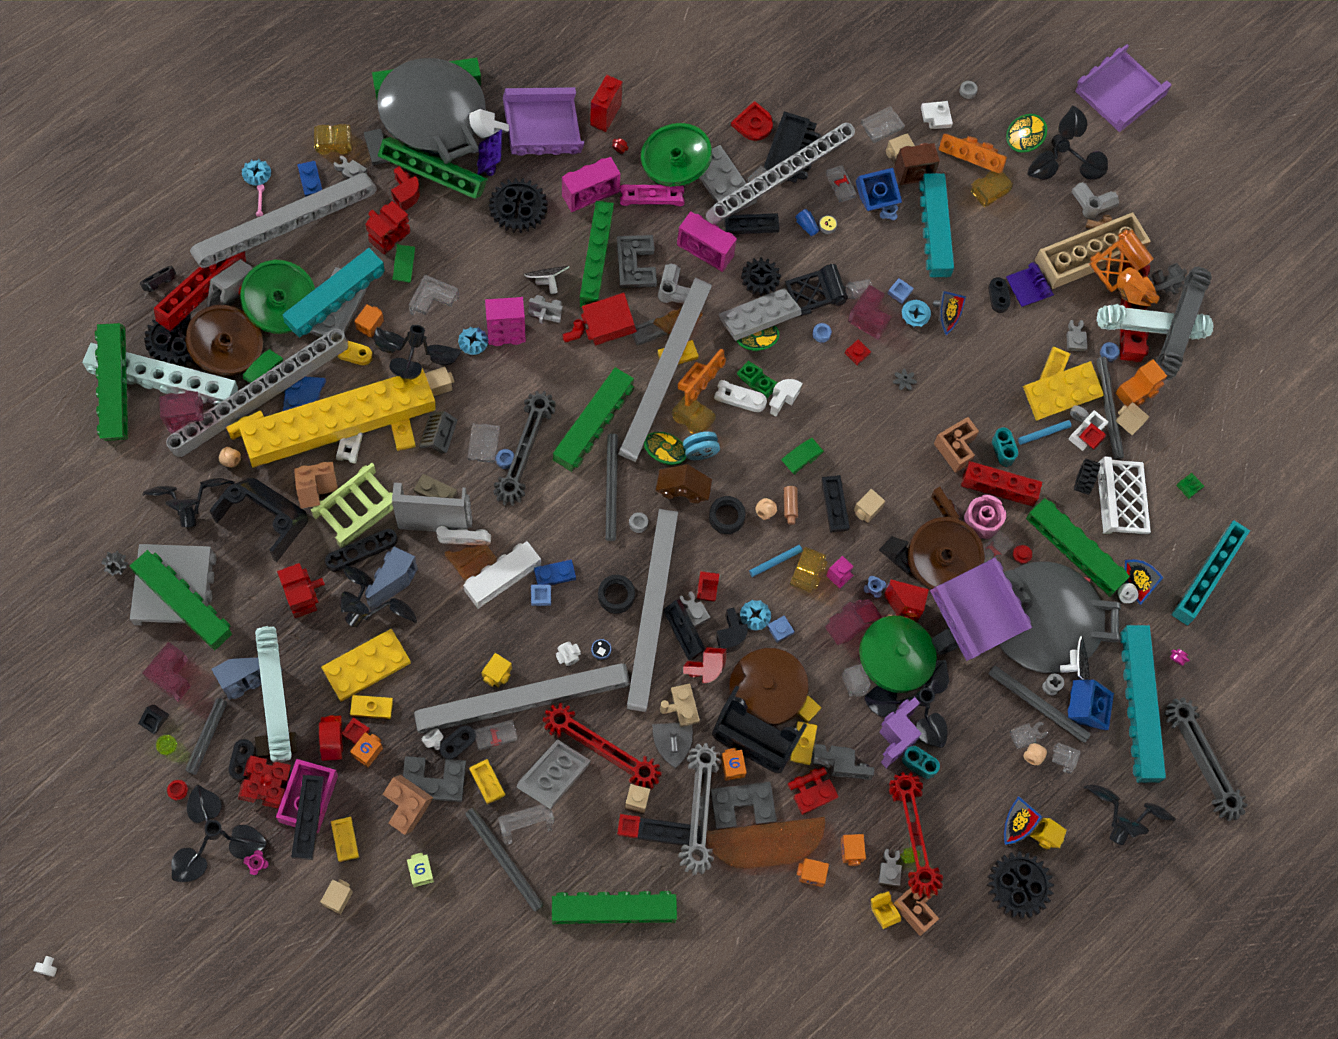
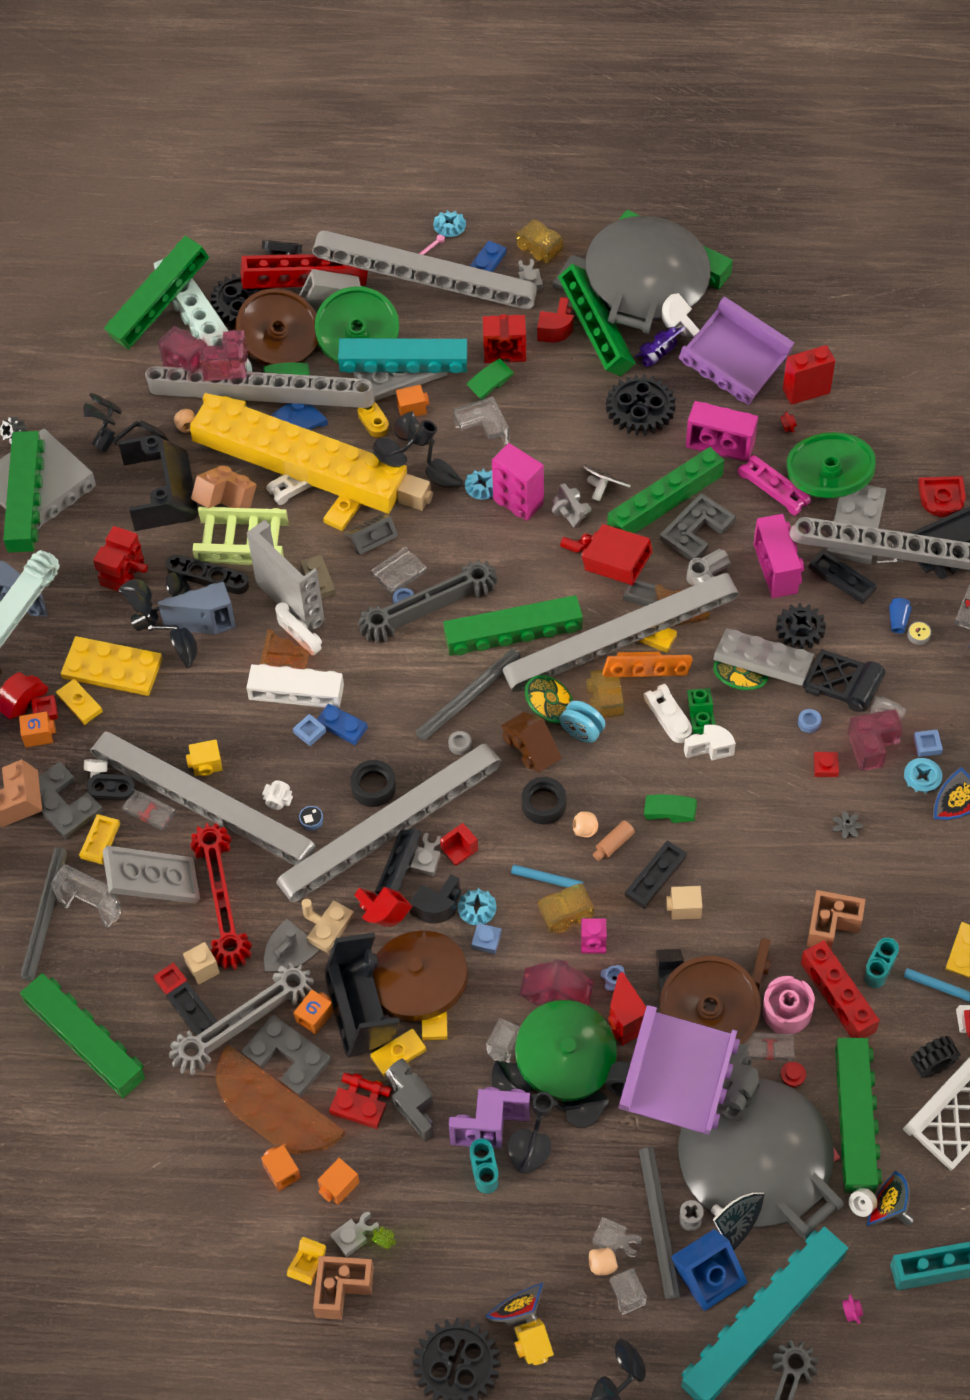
camera: 55 degrees right, 10 degrees down
red arm [889,771,943,899] -> none
none -> clear pink brick [200,330,248,381]

